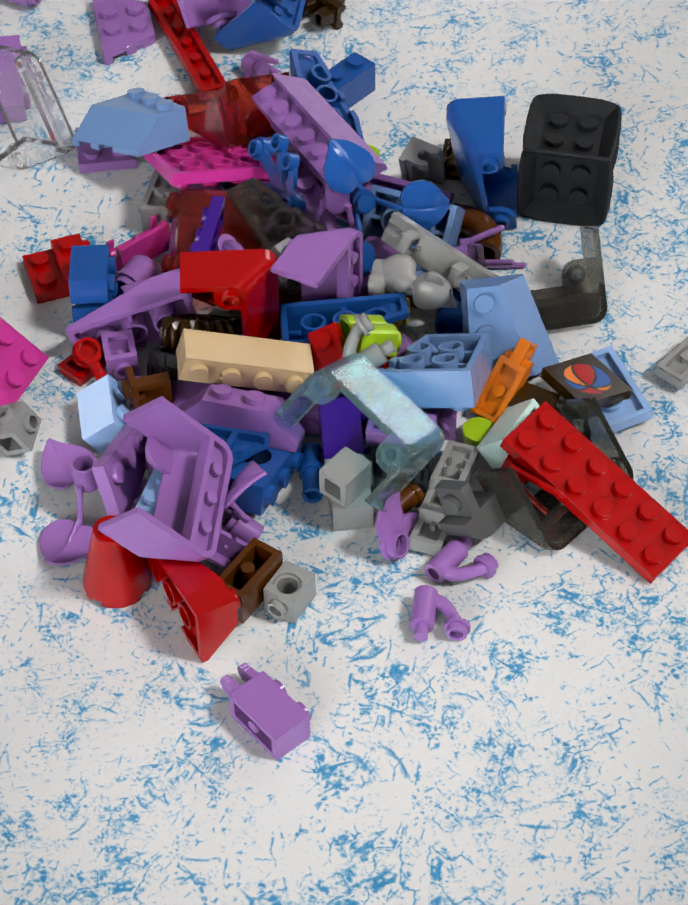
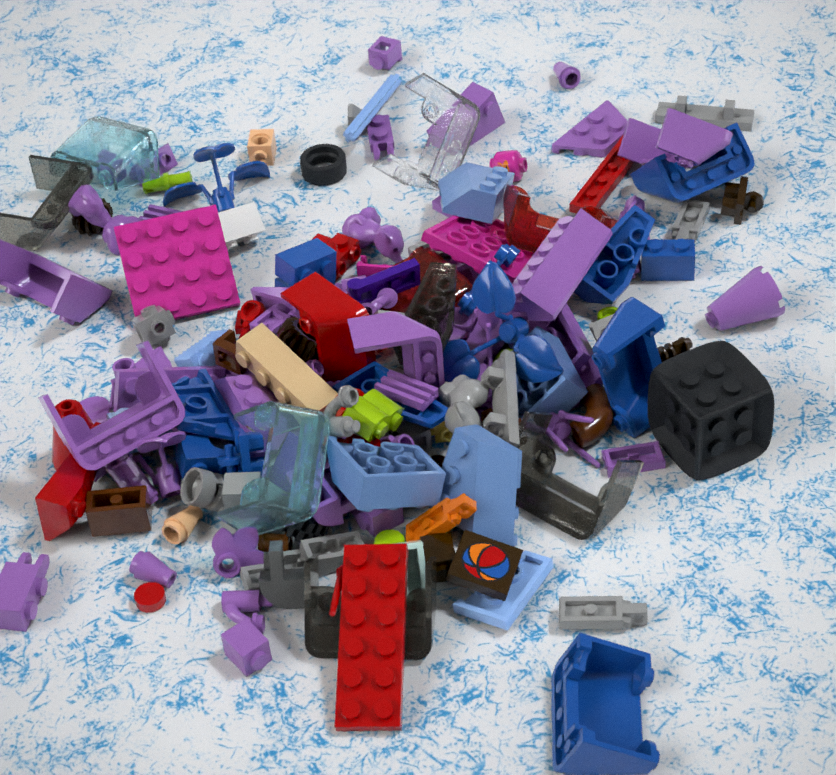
camera: 55 degrees right, 5 degrees down
light grey brick [263,560,316,624] -> none
medium lavender plant [410,585,471,641] -> none
none -> medium lavender cone [129,551,177,588]
none -> red tile [134,582,166,613]
none -> light nougat cone [162,505,203,544]
none -> light grey wheel [180,467,224,512]
none -> blue hips [217,428,267,478]
none -> medium lavender brick [220,618,272,677]
none -> medium lavender animal [342,207,404,264]
none -> medium lavender tile [374,369,439,412]
none -> dark pink head [490,150,528,182]
none -> medium lavender tile [601,441,666,478]
none -> light grey hinge [672,199,710,242]
none -> medium lavender cone [705,266,785,331]

